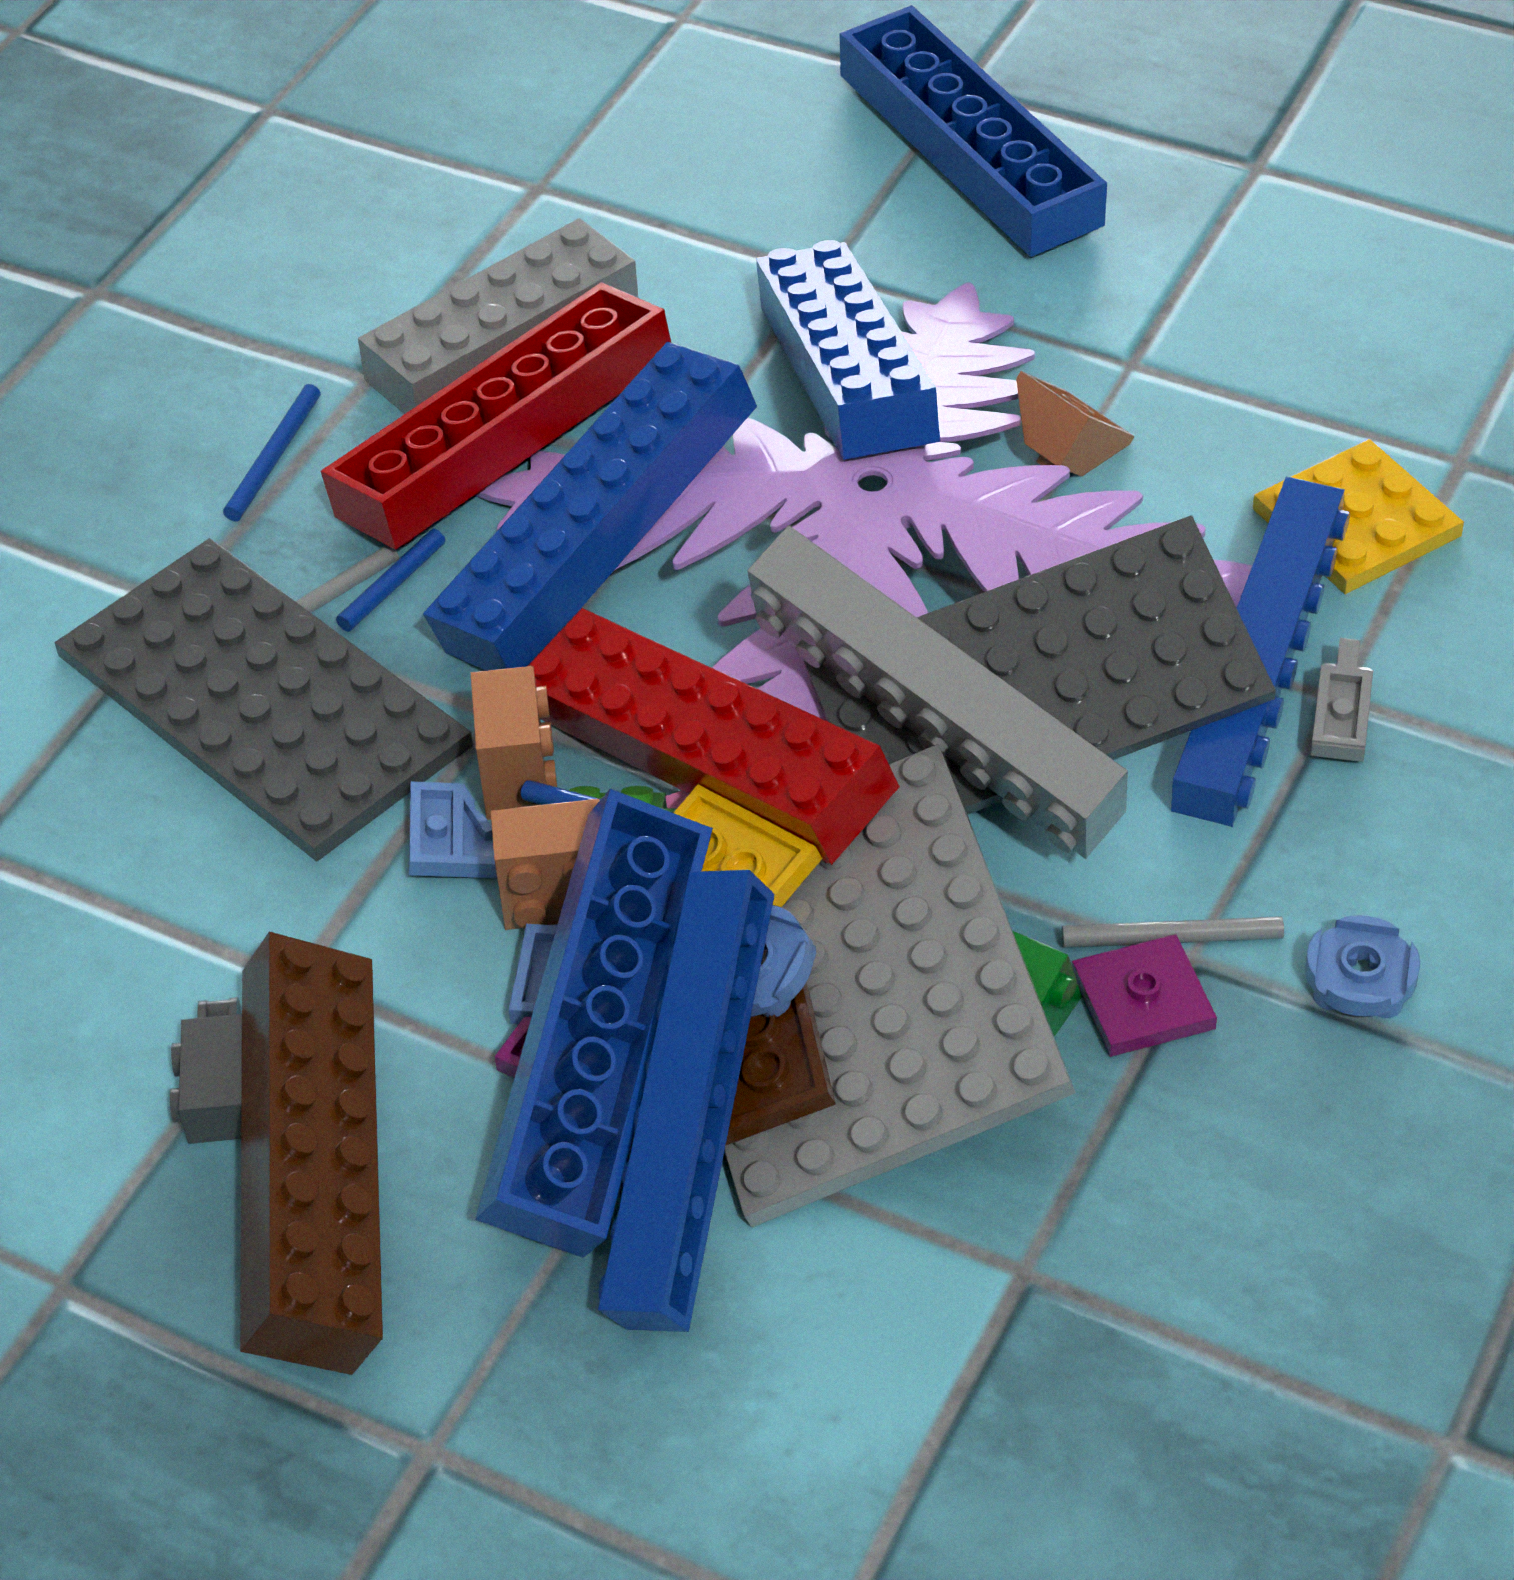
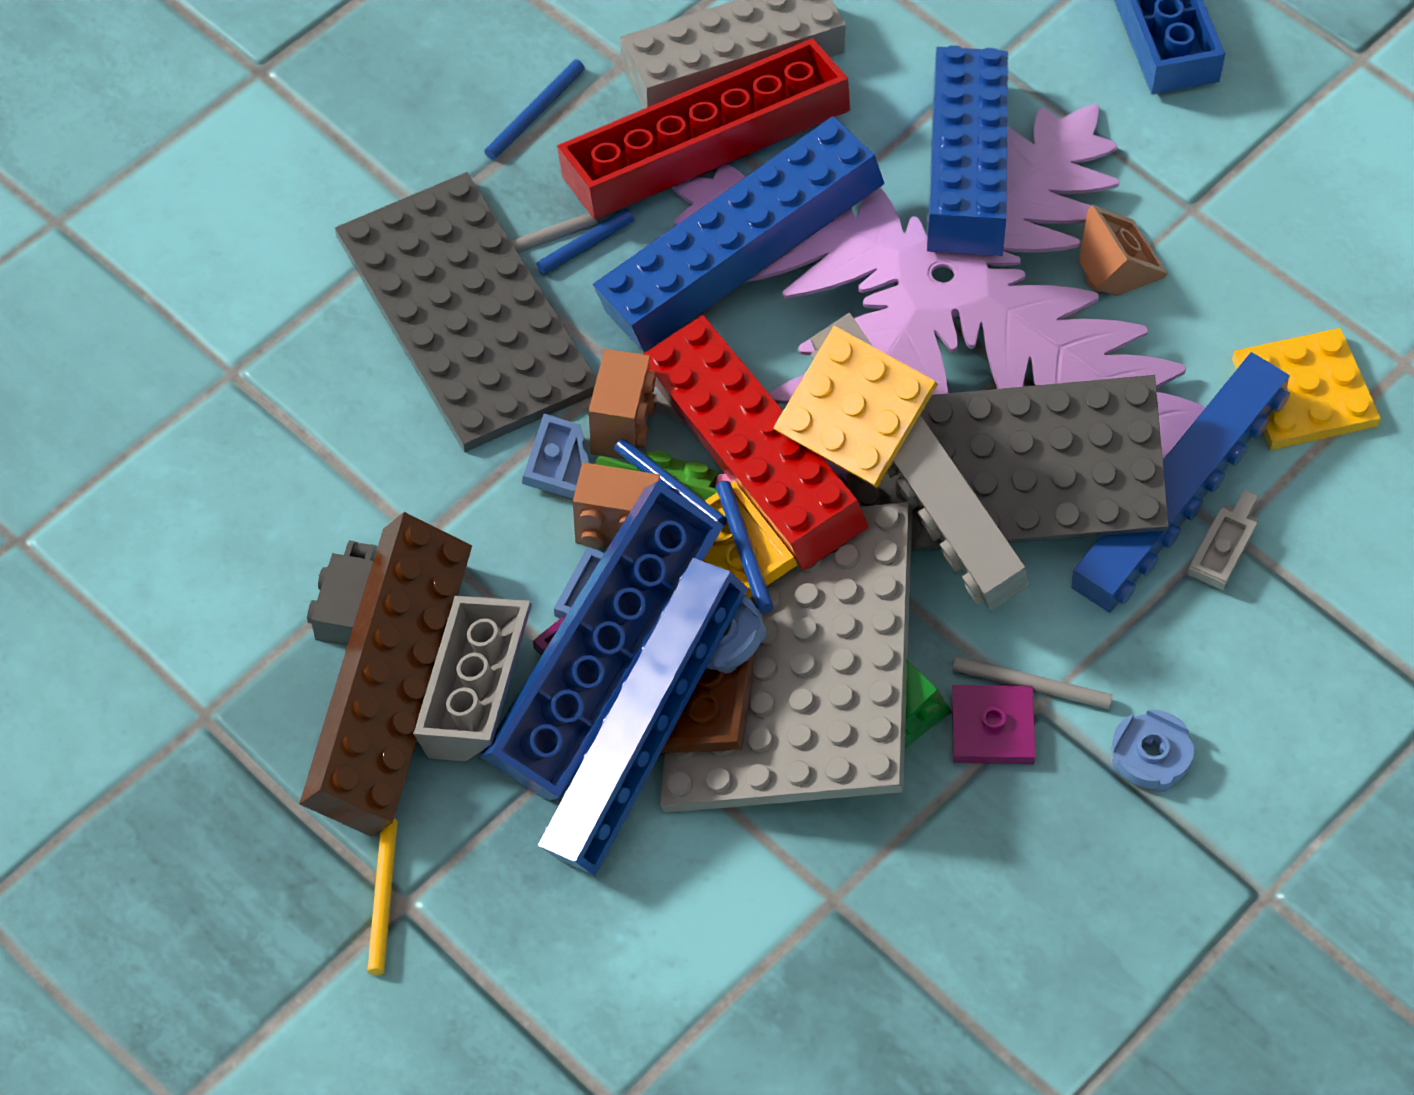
camera: 15 degrees right, 10 degrees up
none -> yellow bar [367,818,398,975]
none -> light grey slope [414,596,532,762]
none -> blue bar [716,481,774,614]
none -> yellow plate [773,326,938,488]

